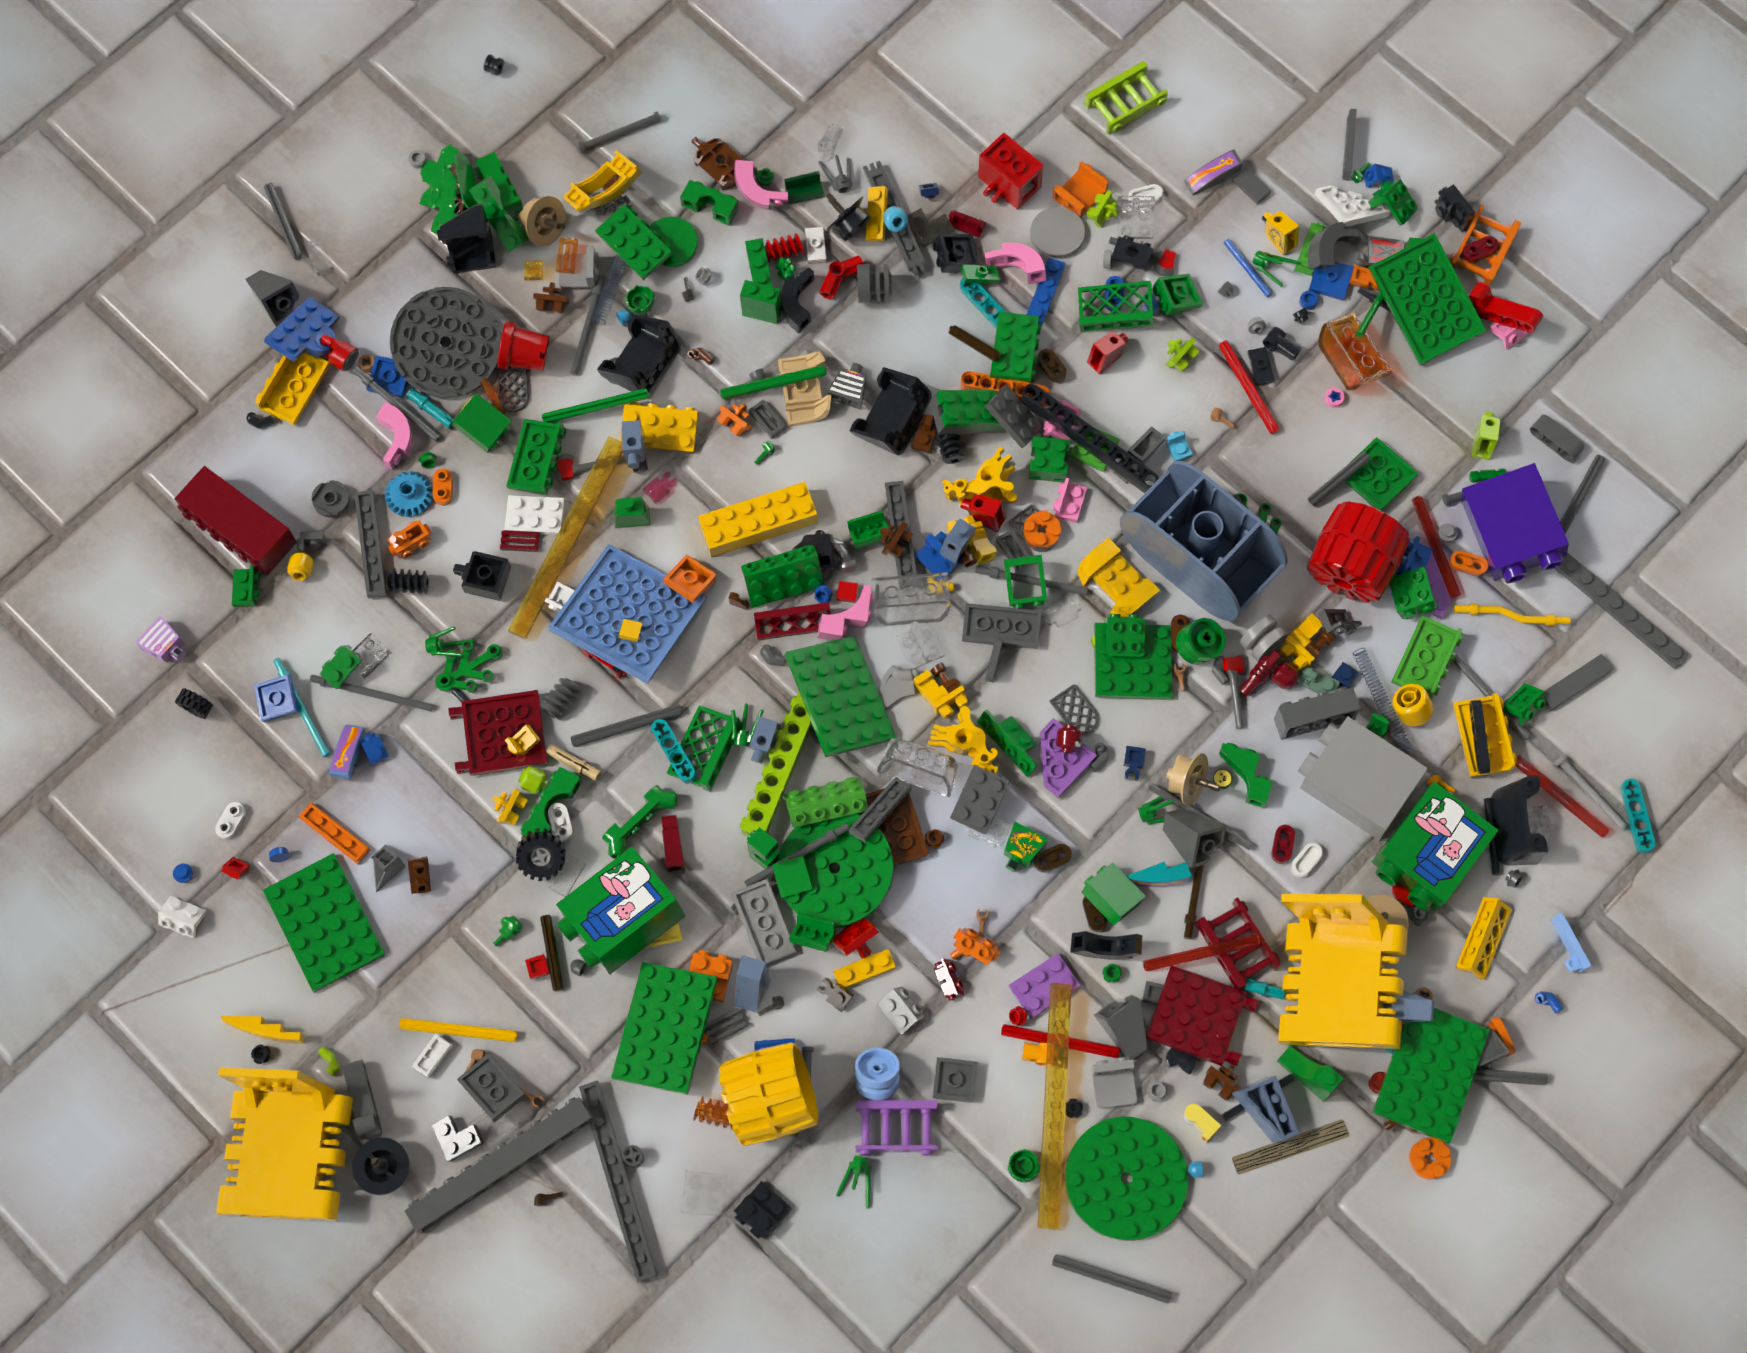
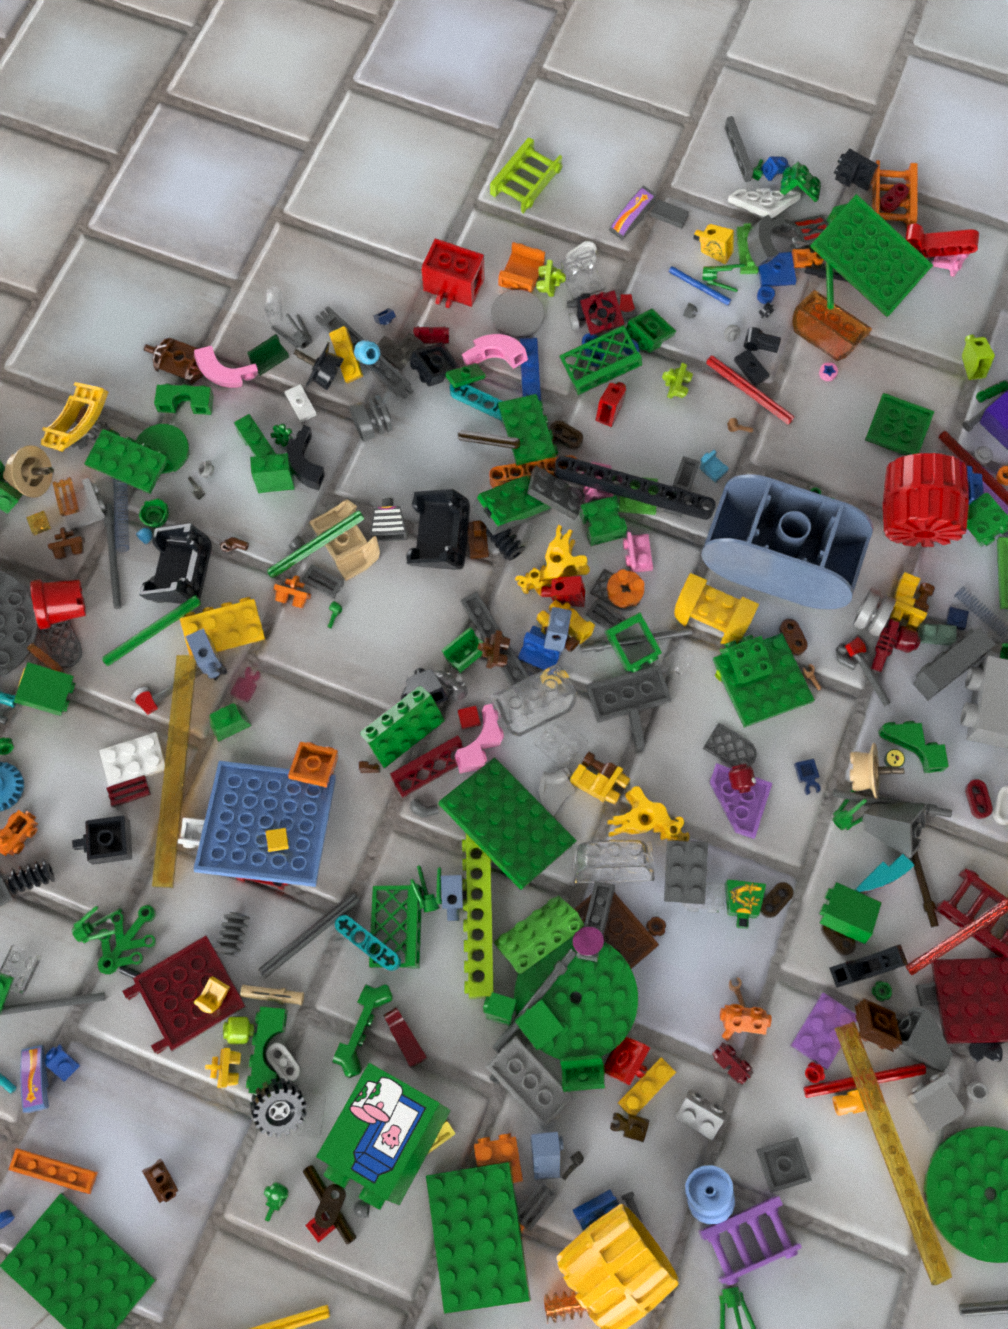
camera: 25 degrees left, 0 degrees up
dark grey slope [371,844,405,892] -> none
orange plate [433,468,453,506] -> none
green bracket [506,419,566,495] -> none
dark grey bar [578,111,661,153] -> none
yellow brick [698,482,818,557] -> none
green plate [756,168,774,186] -> none
red piece [765,233,804,263] -> none
blue plate [814,585,833,603] -> none
red piece [819,255,863,300] -> none
green bracket [977,710,1038,777] -> none
green hair [1008,1149,1040,1183] -> none
black plate [1063,1098,1084,1118] -> none
dark grey arm [1089,743,1109,772] -> none
green wheel [1176,618,1226,665] -> none
dark grey axle [1308,452,1370,506] -> none
dark grey bracket [1319,609,1362,635] -> none
none -> dark brown plate [315,1184,346,1228]
none -> flat silver sticker [573,927,604,956]
none -> dark red piece [580,290,625,336]
none -> reddish brown brick [855,998,902,1052]

